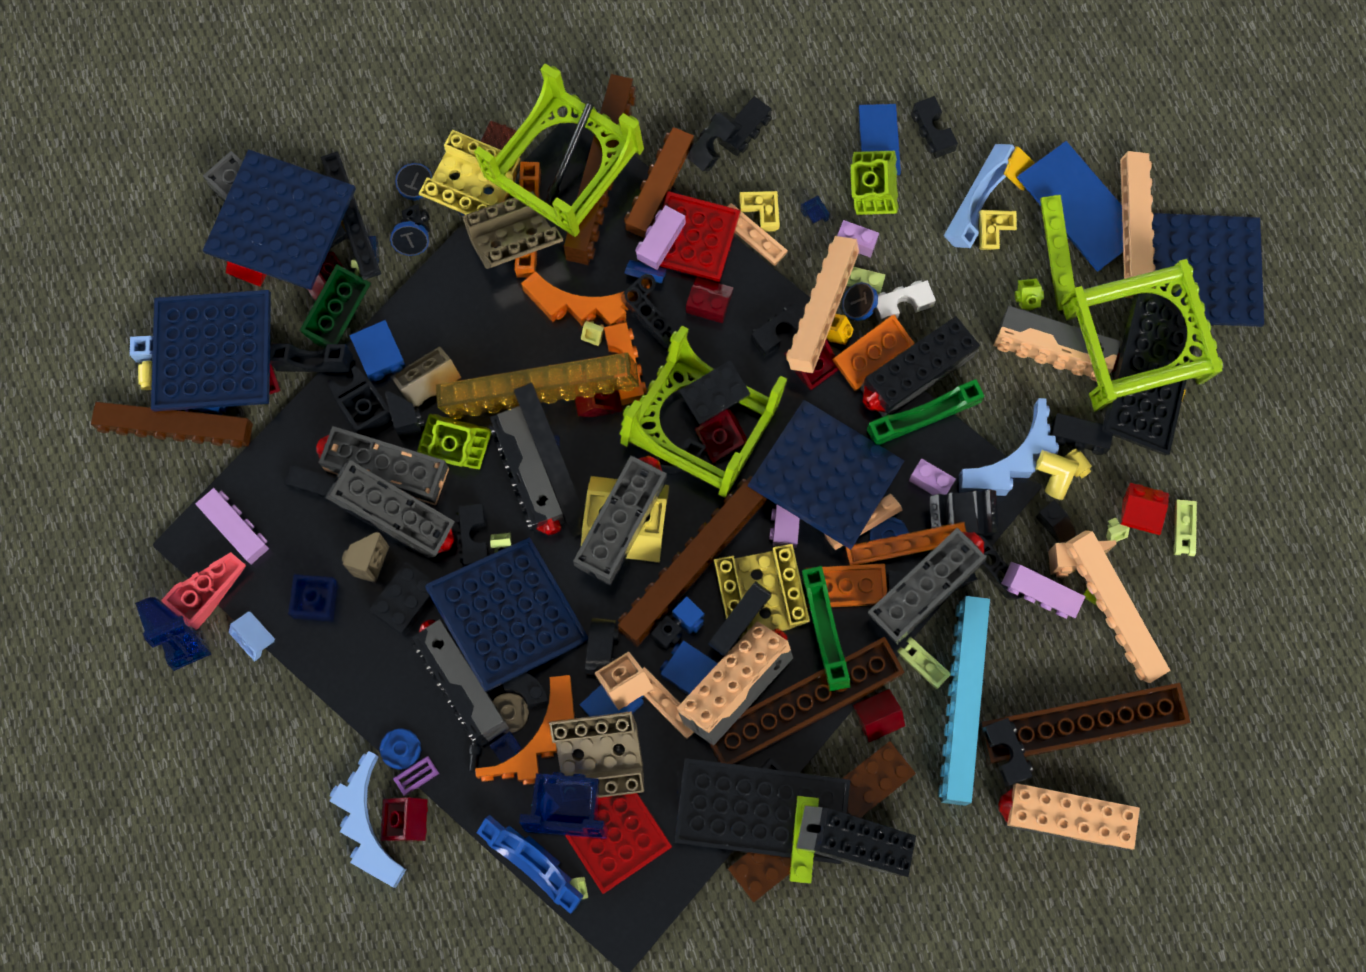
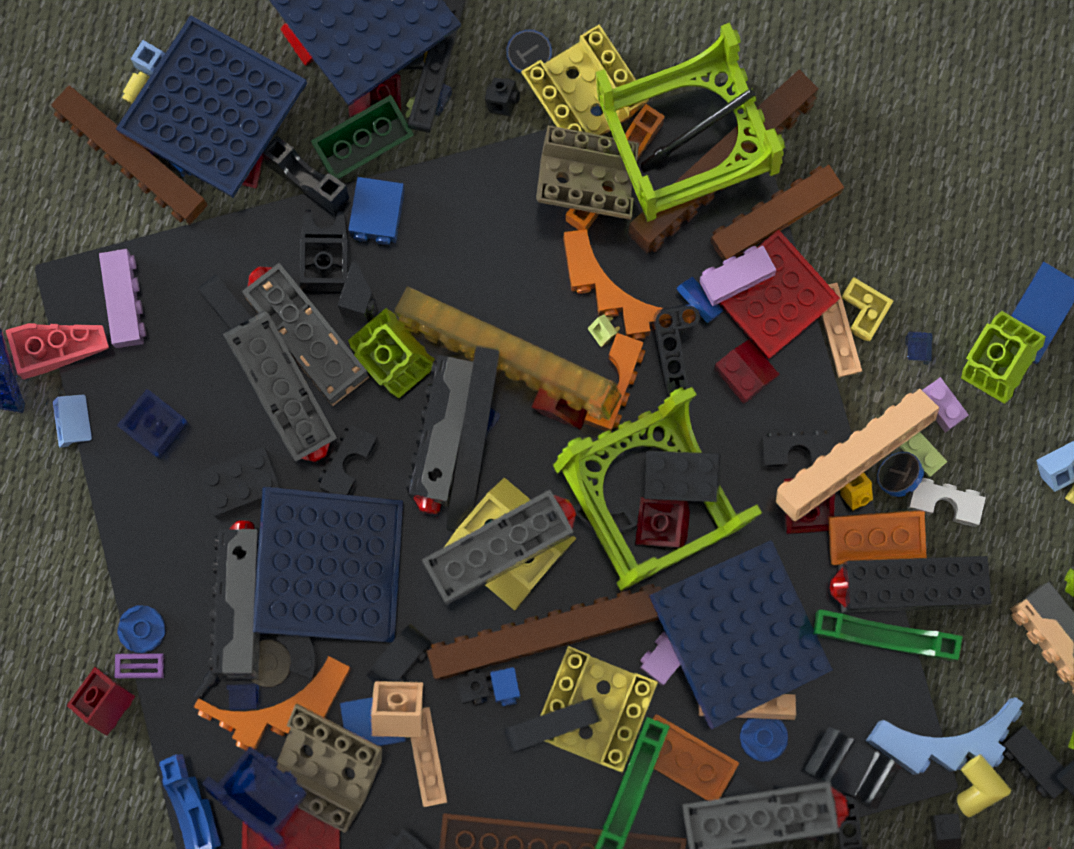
camera: 35 degrees right, 5 degrees up
light blue arch [330,751,407,888] -> none
dark tan slope [342,532,389,584] -> none
black tile [390,221,429,256] -> none
dark tan slope [390,346,461,407] -> none
clear red piece [481,121,516,150] -> none
yellowish green tile [490,533,512,553] -> none
blue brick [660,640,718,695] -> none
light nougat piece [677,621,793,746] -> none
black arch [687,112,743,171] -> none
black brick [719,96,772,156] -> none
orange tile [846,522,966,565] -> none
lavender brick [909,459,956,495] -> none
light yellow brick [1065,449,1092,478] -> none

